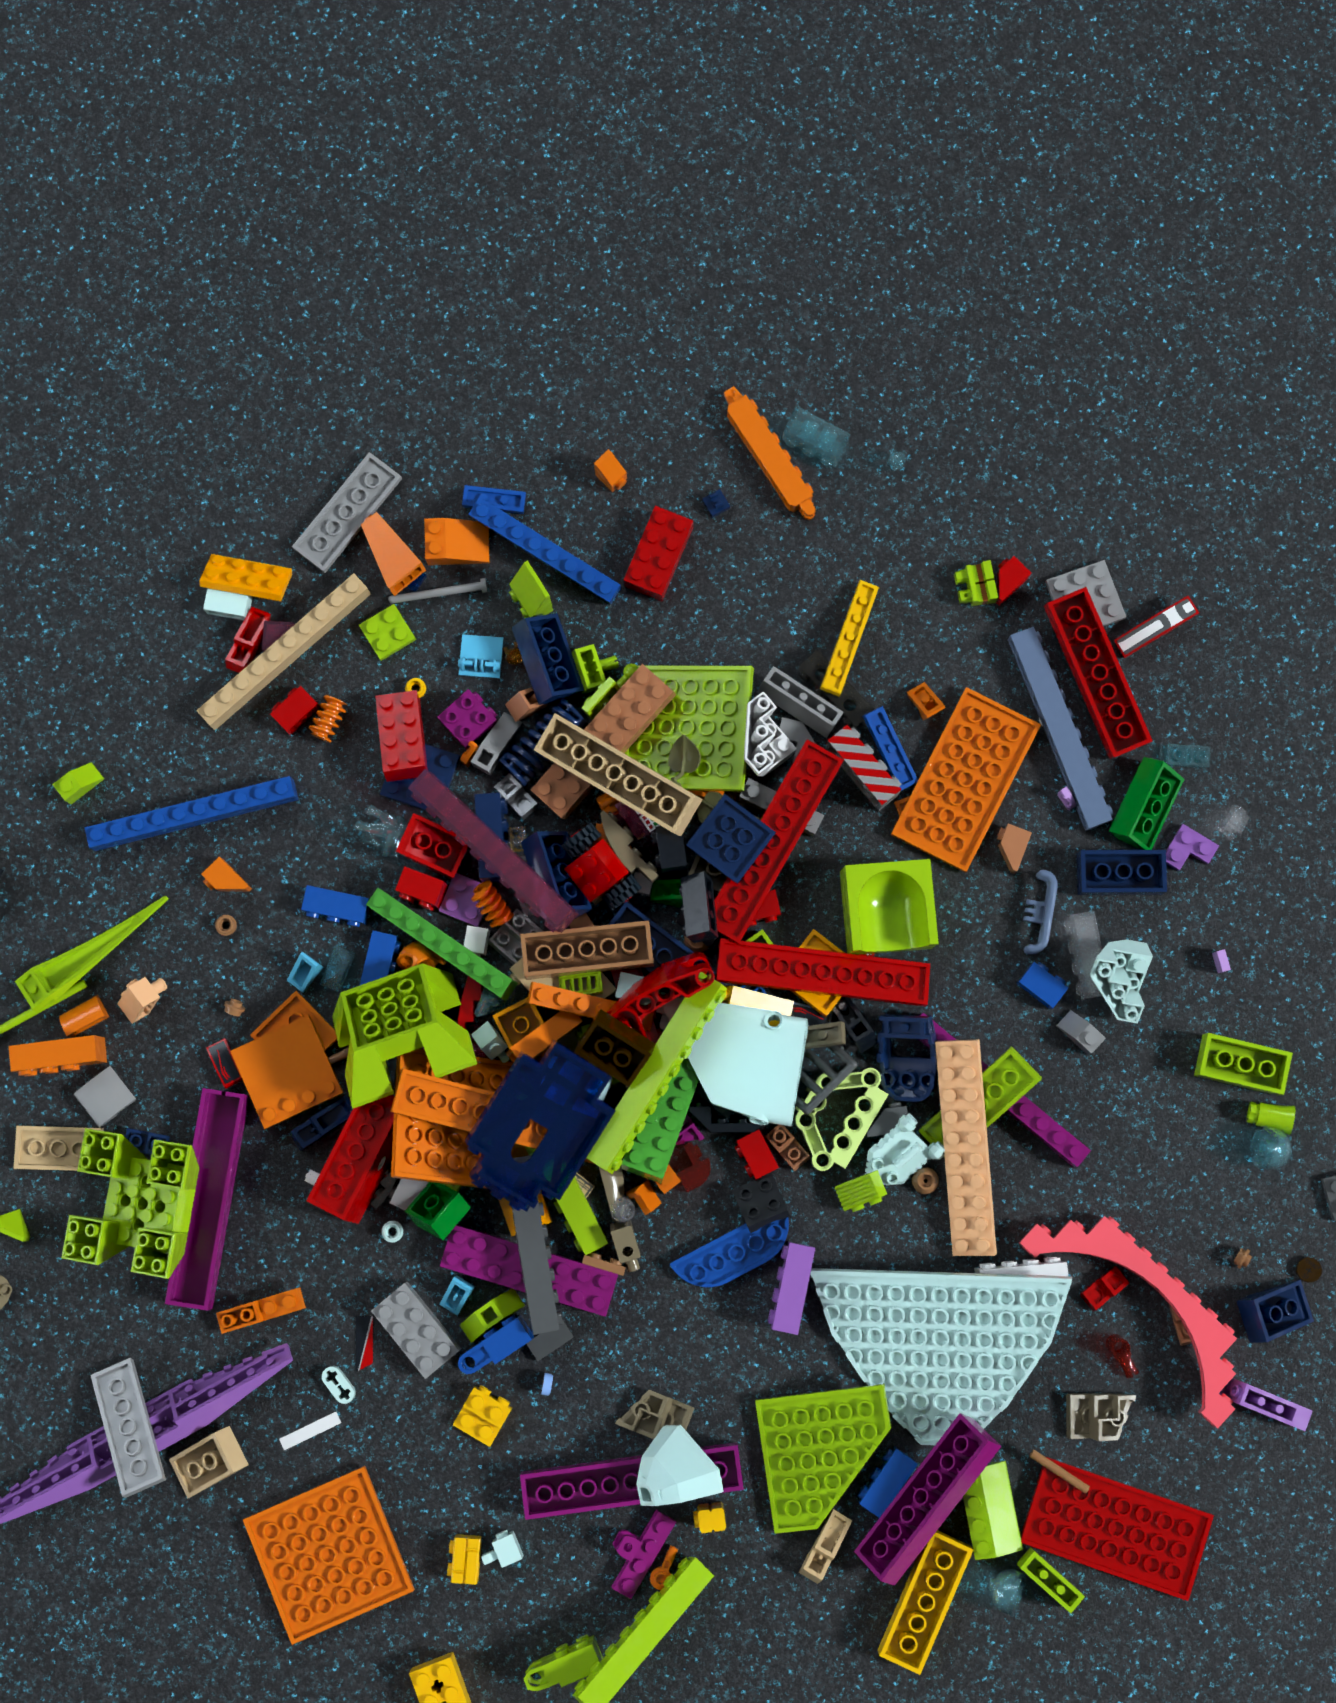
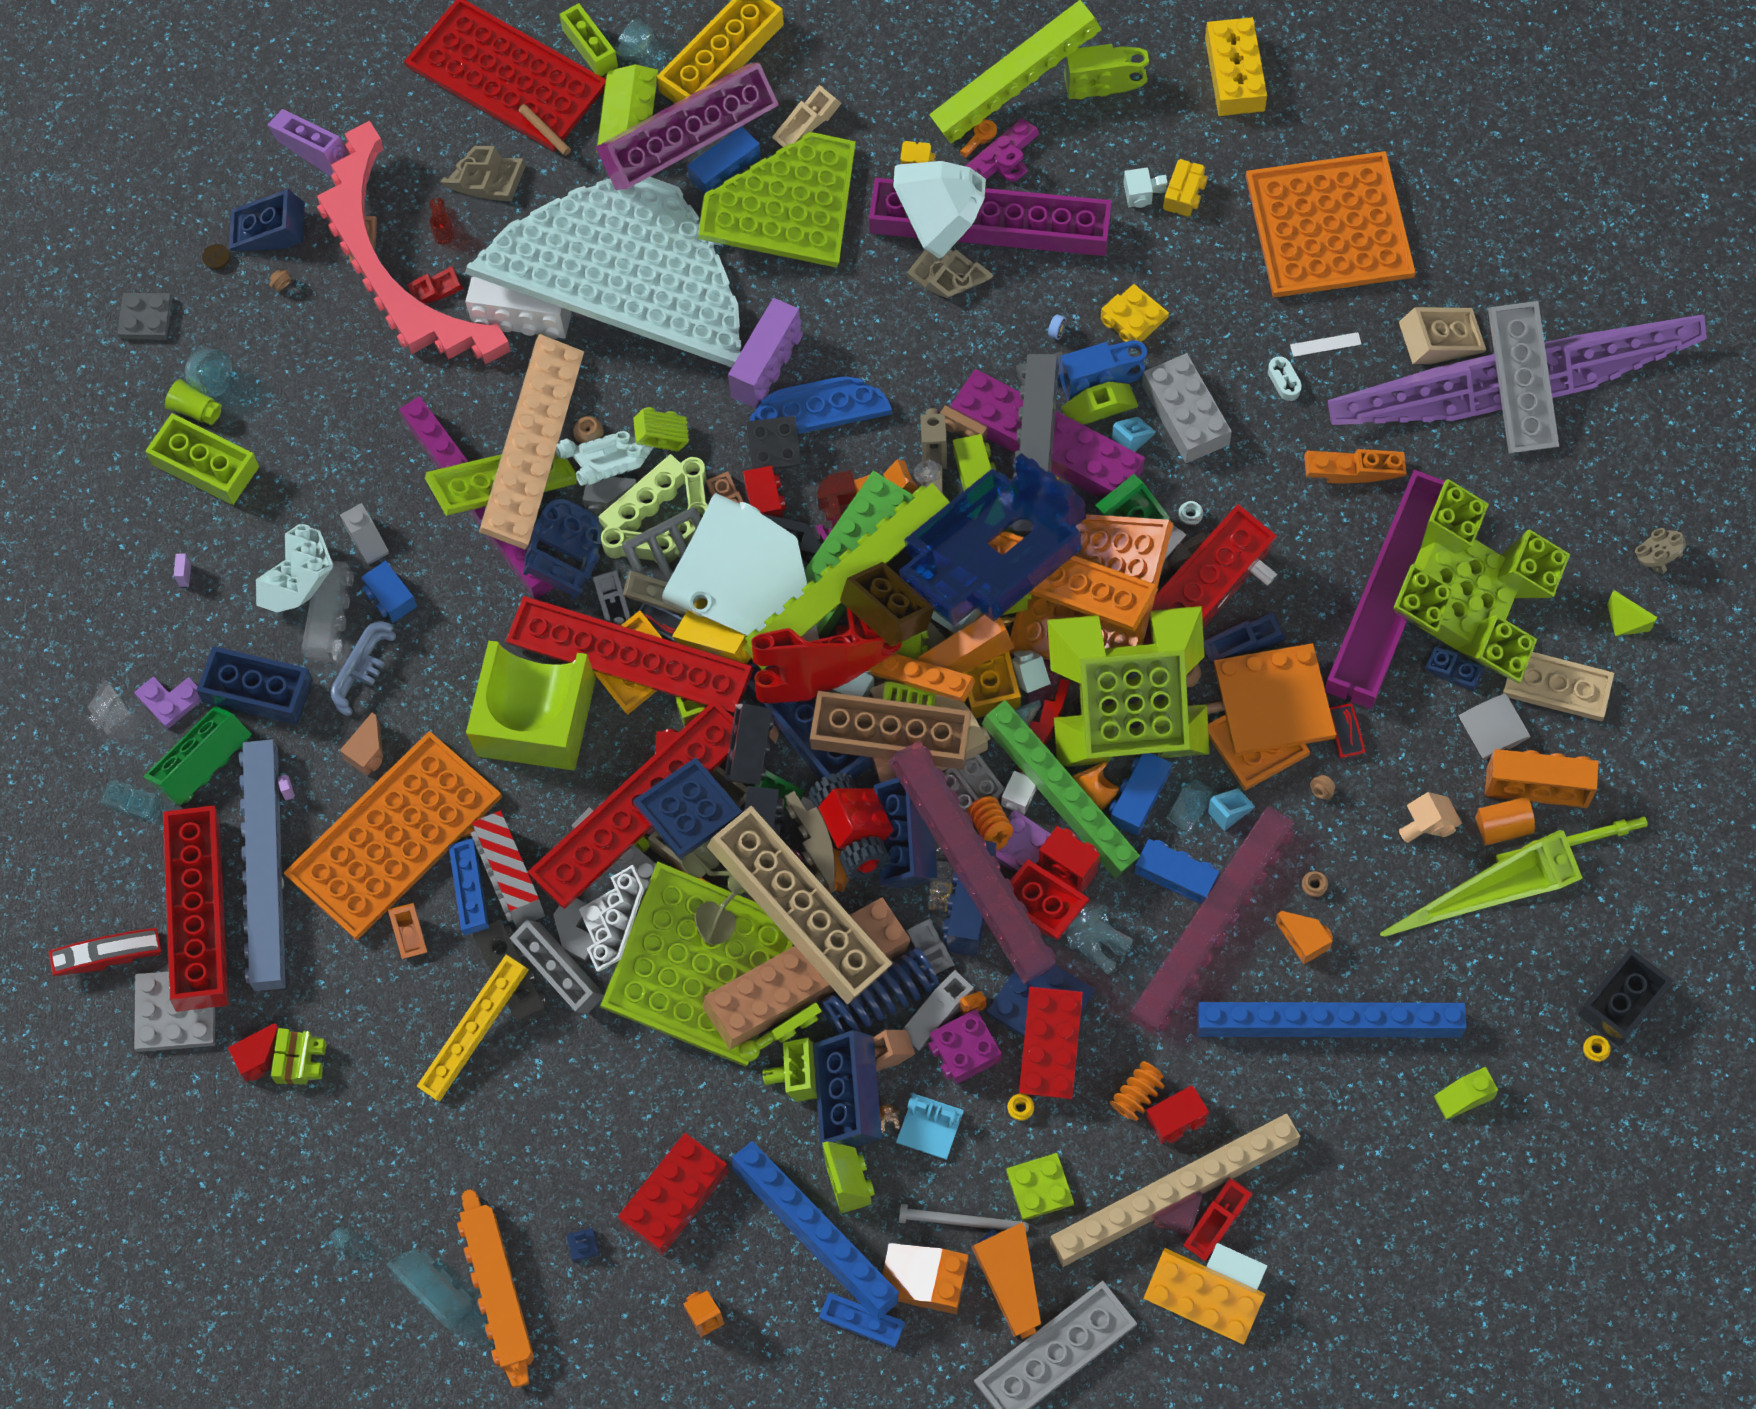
camera: 165 degrees left, 15 degrees down
sticker [356,1316,373,1371] -> none
none -> clear pink brick [1129,806,1295,1036]

